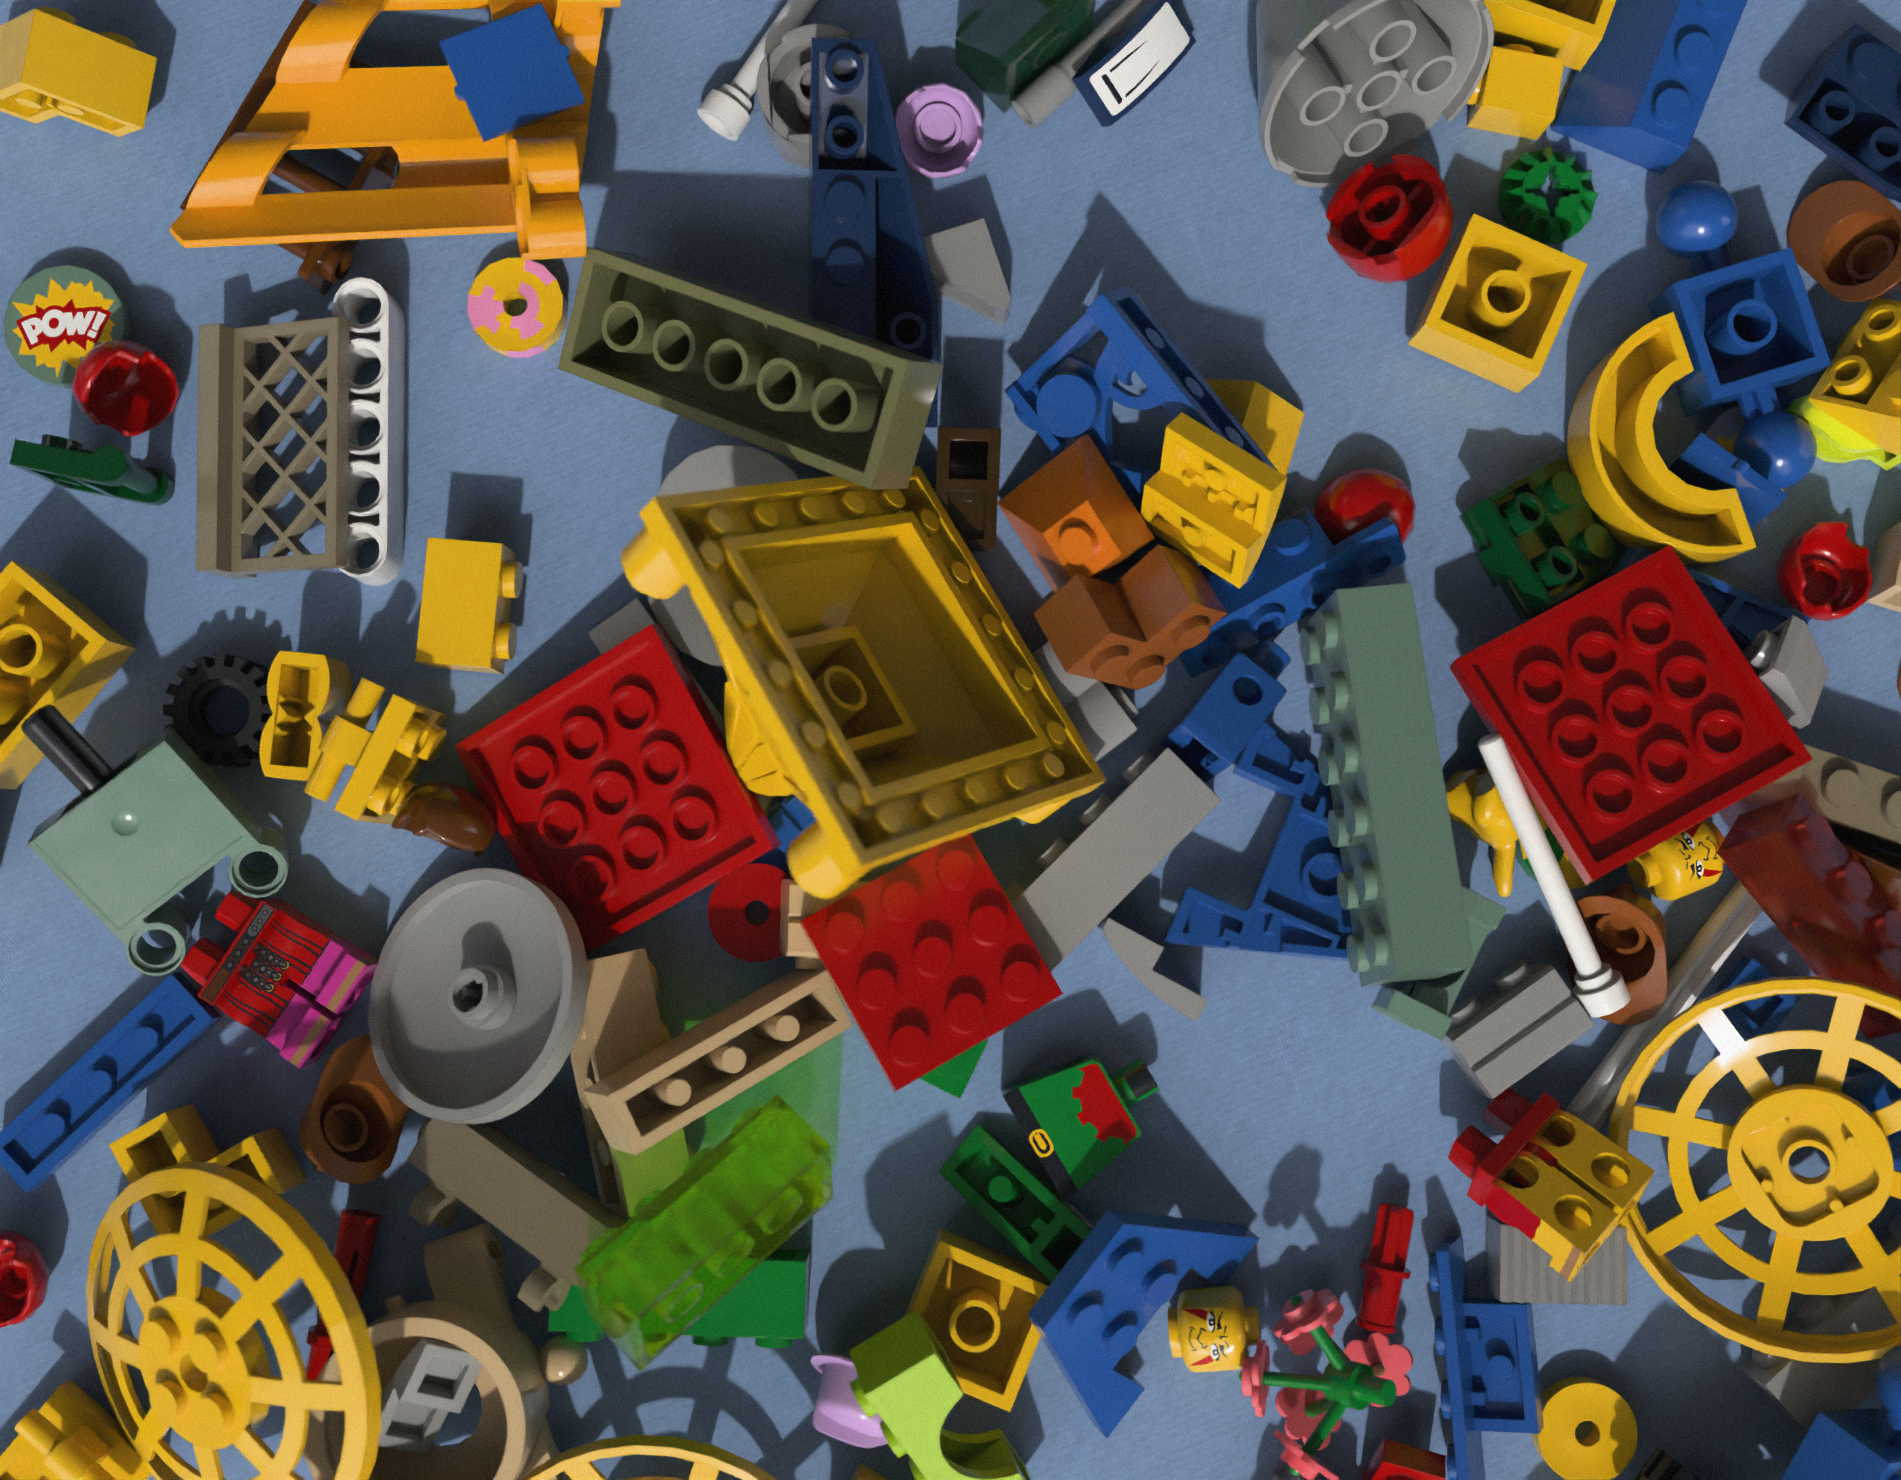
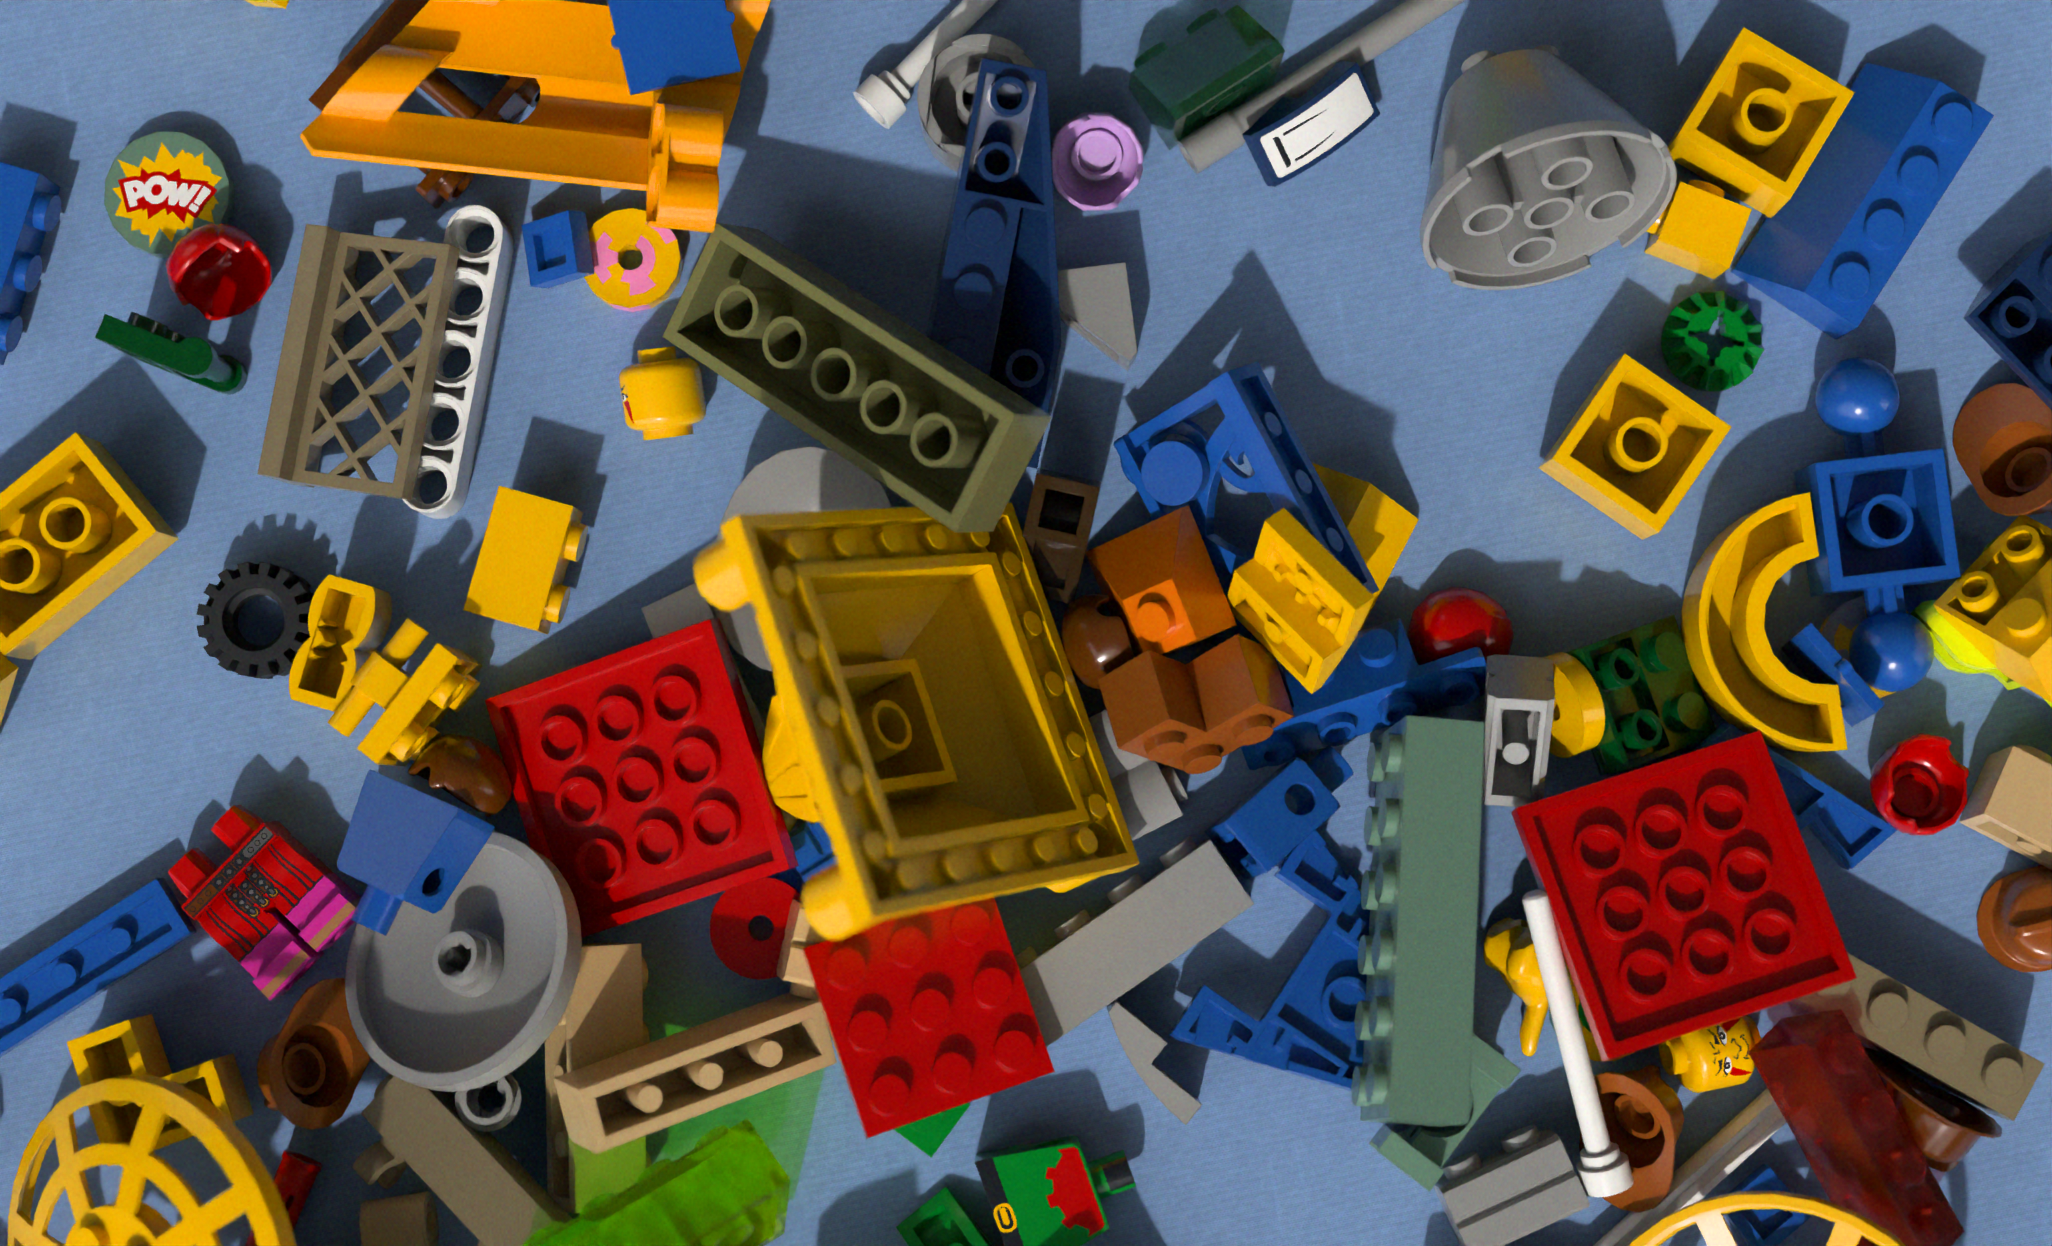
camera: 10 degrees right, 0 degrees up
sand green piece [21,704,290,976] -> none
red cylinder [1326,154,1455,283] -> none
light grey slope [1741,615,1829,732] -> none
none -> blue torso [337,769,495,936]
none -> light grey cone [455,1073,521,1132]
none -> blue tile [522,210,595,288]
none -> yellow head [619,346,706,440]
none -> reddish brown hair [1060,593,1135,689]
none -> light grey brick [1481,654,1555,807]
none -> yellow piece [1545,652,1605,758]

